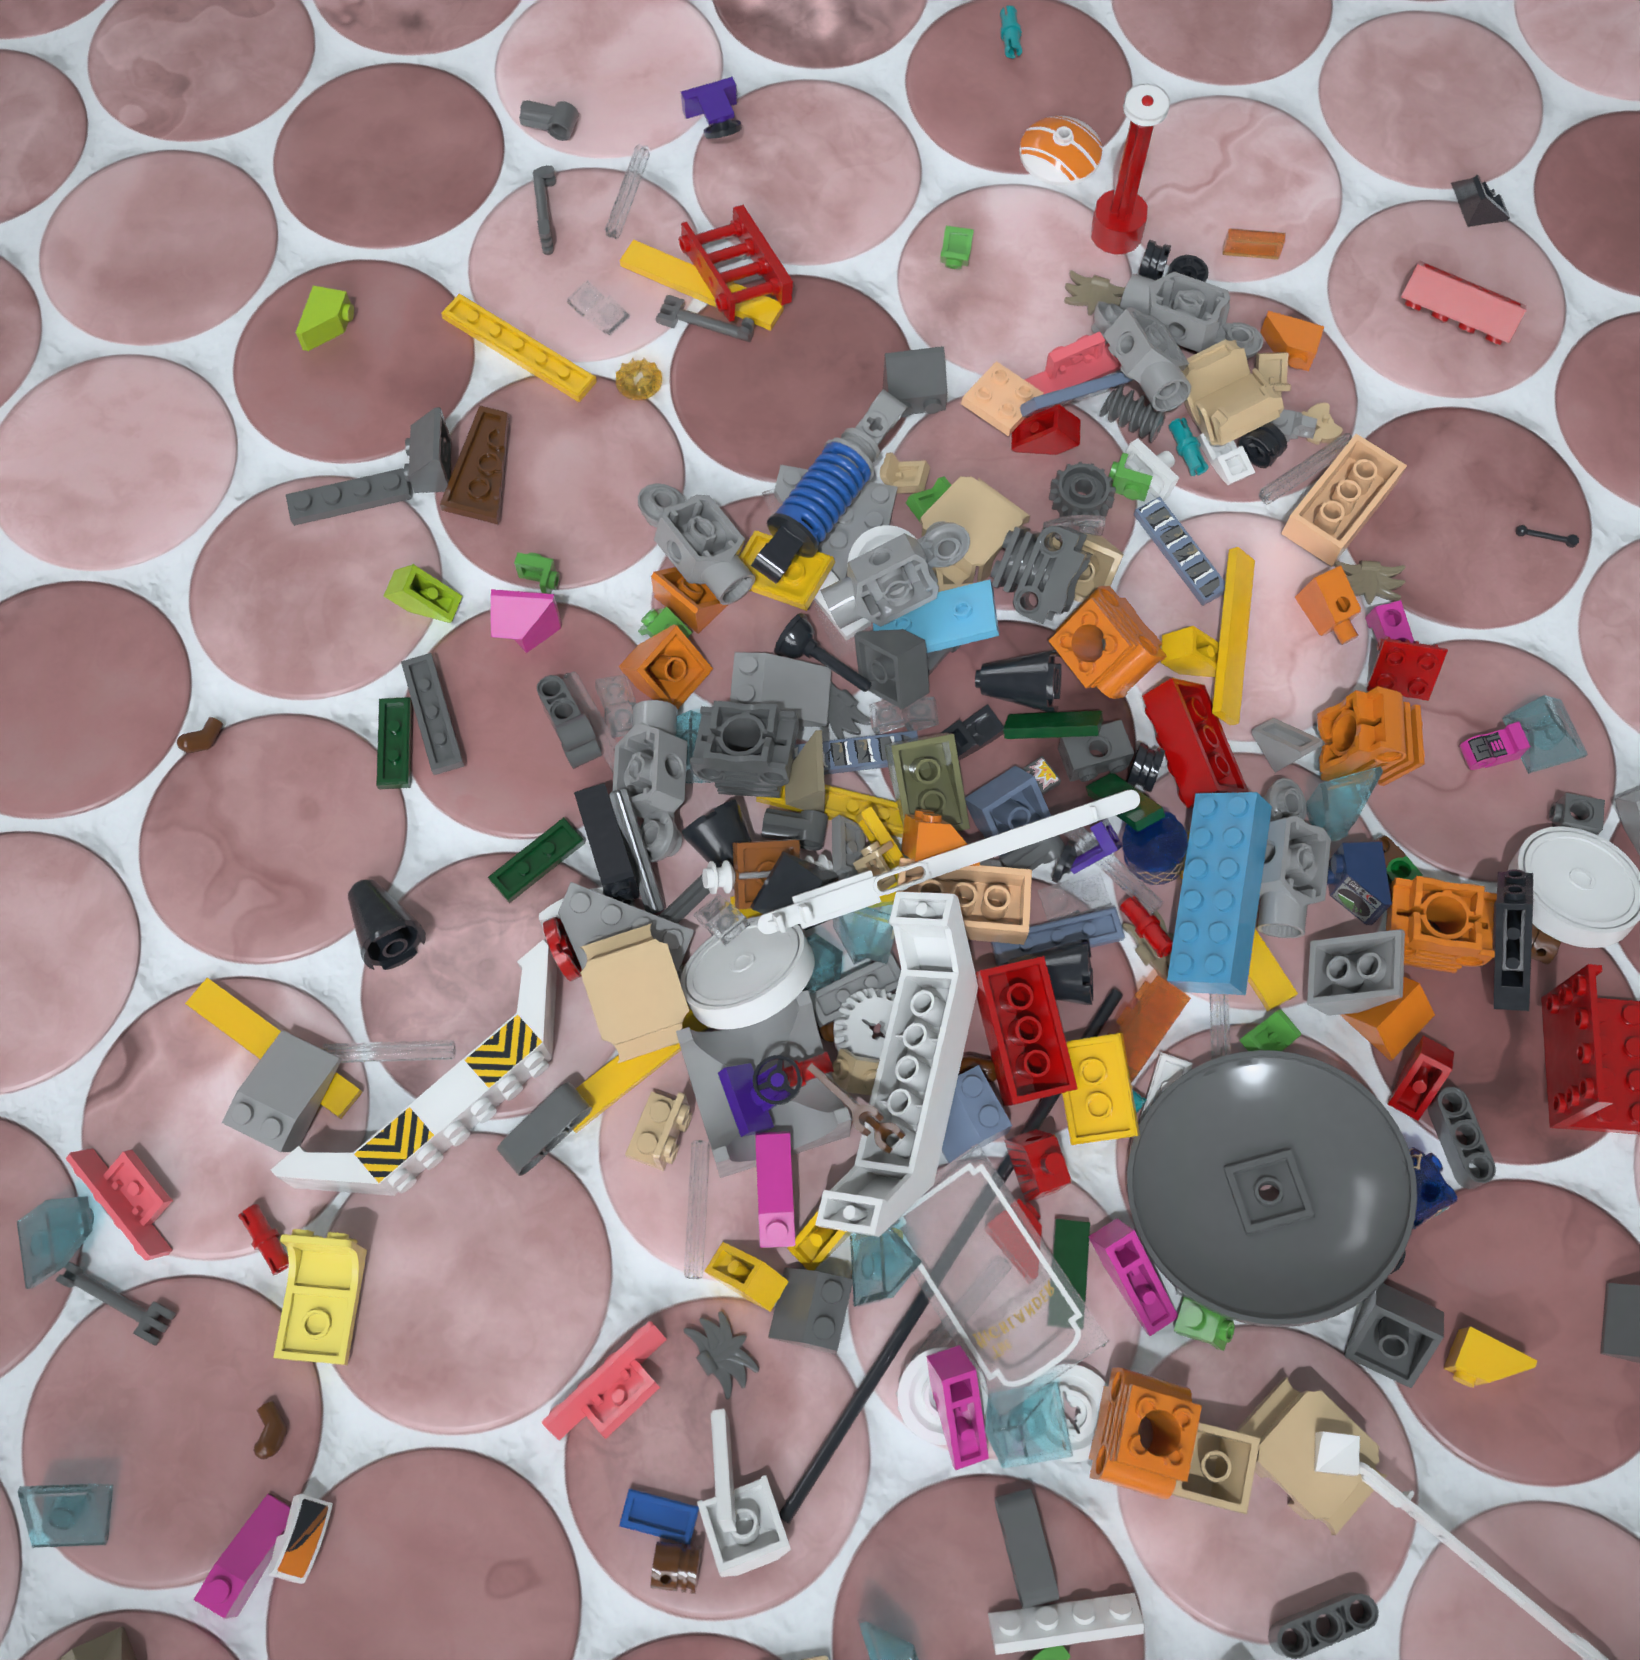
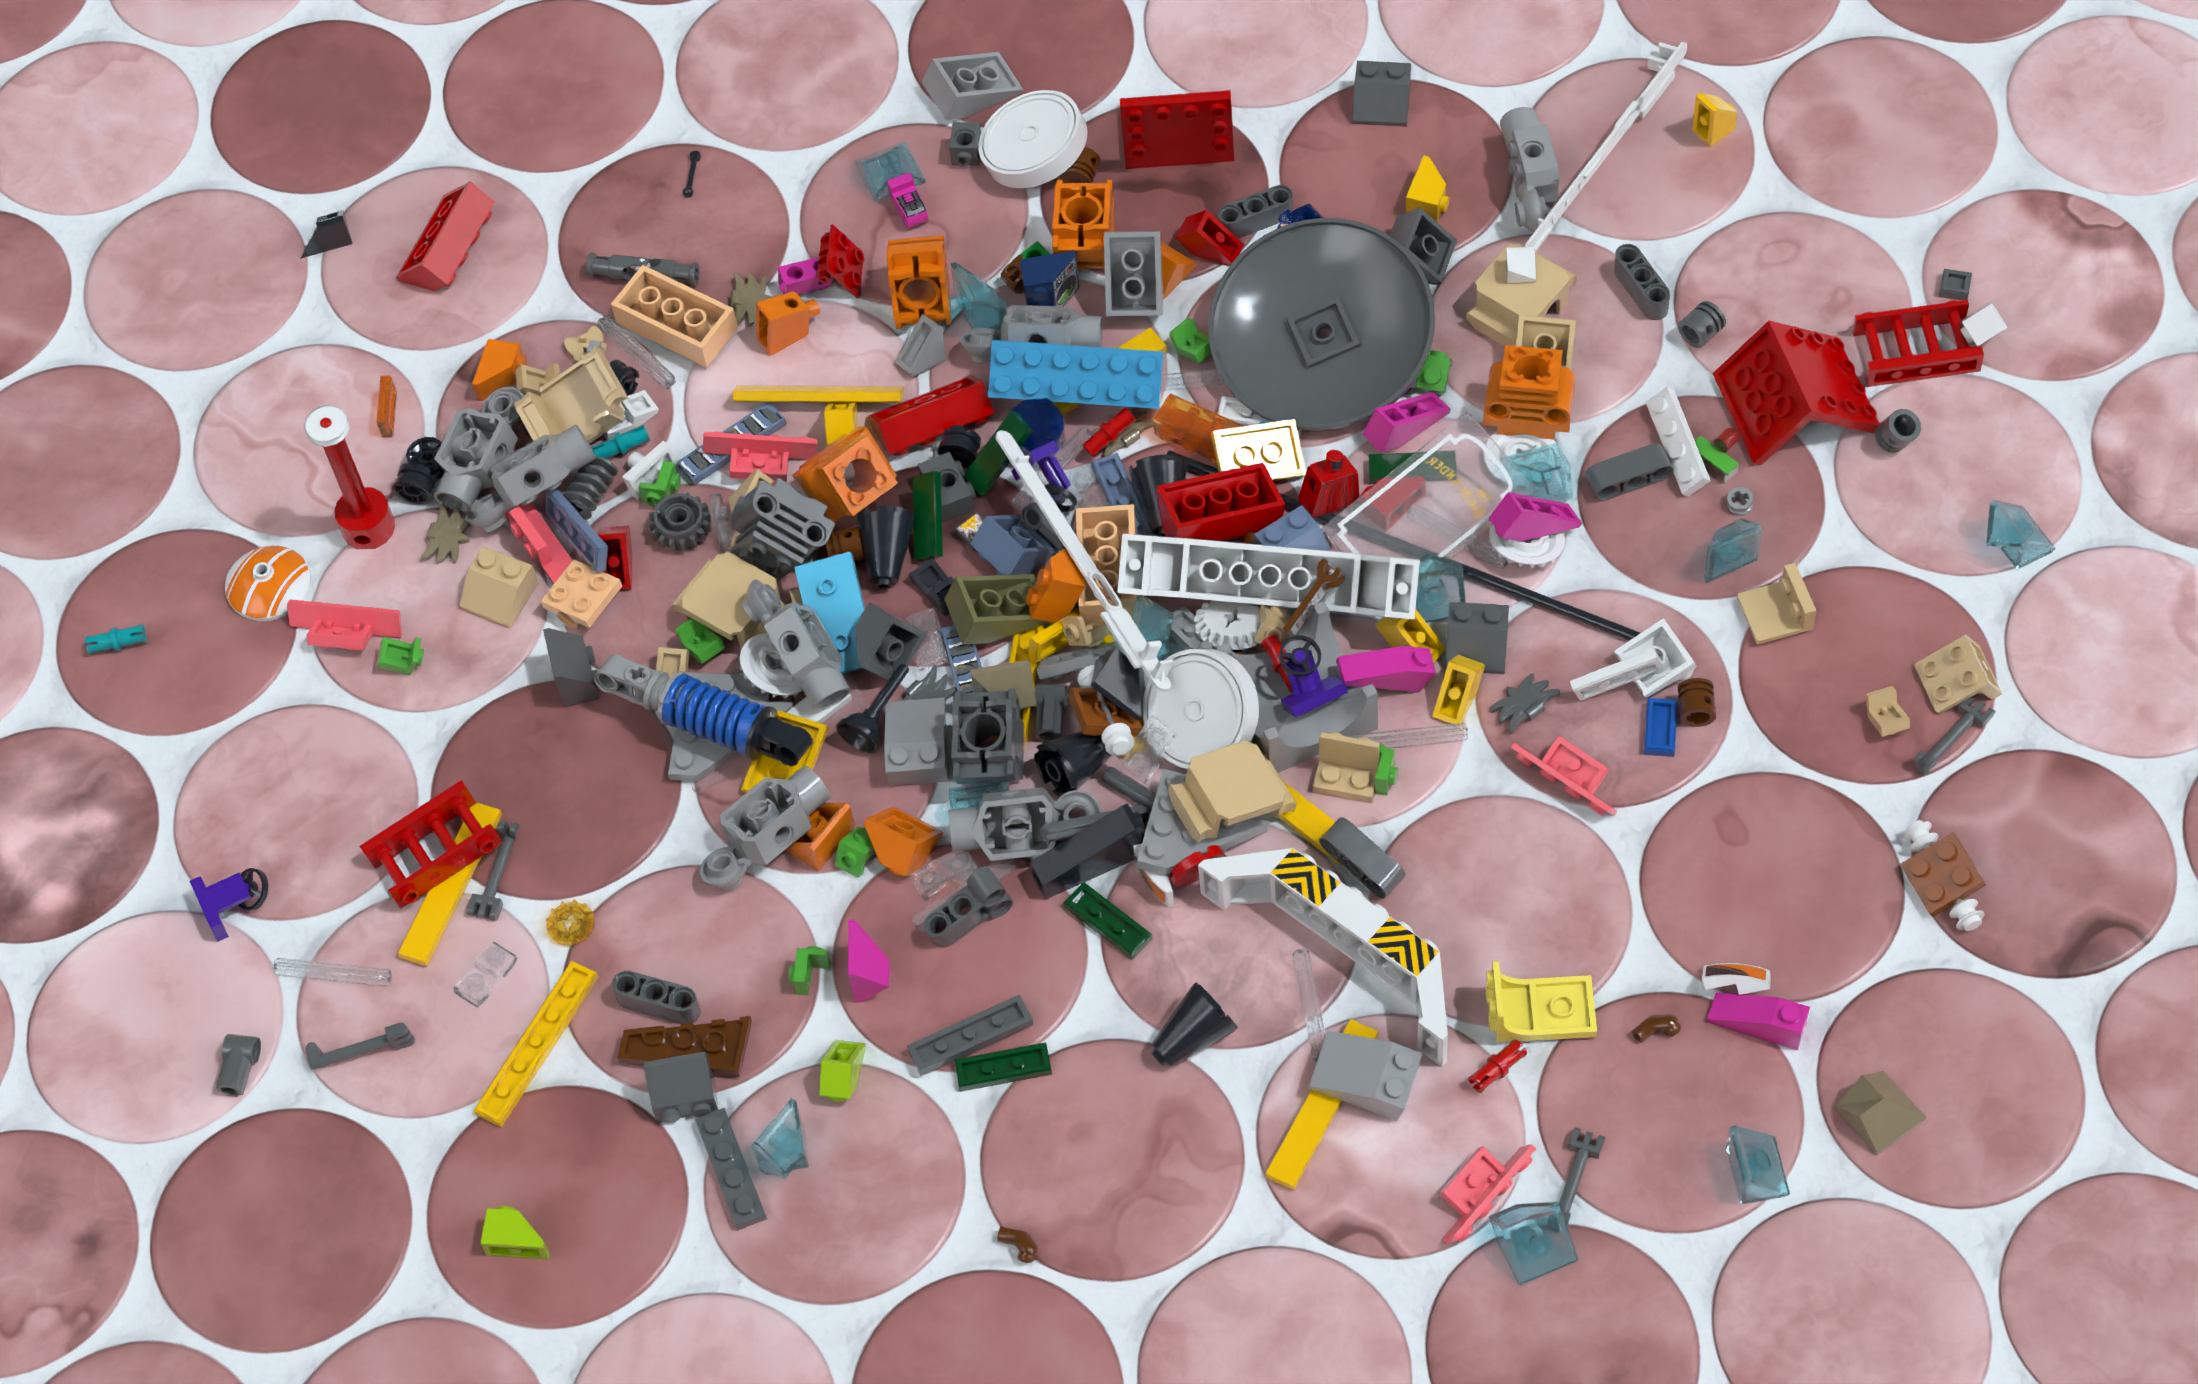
camera: 90 degrees left, 10 degrees down
black slope [1494,869,1533,1011] -> none
none -> coral bracket [287,599,402,651]
none -> tan slope [460,546,539,628]
none -> dark grey piece [586,252,700,287]
none -> dark grey beam [612,971,701,1024]
none -> coral bracket [703,431,818,482]
none -> clear light blue slope [752,1098,809,1178]
none -> reddish brown piece [826,527,865,563]
none -> bright green bracket [1375,745,1398,795]
none -> light grey brick [1500,107,1560,232]

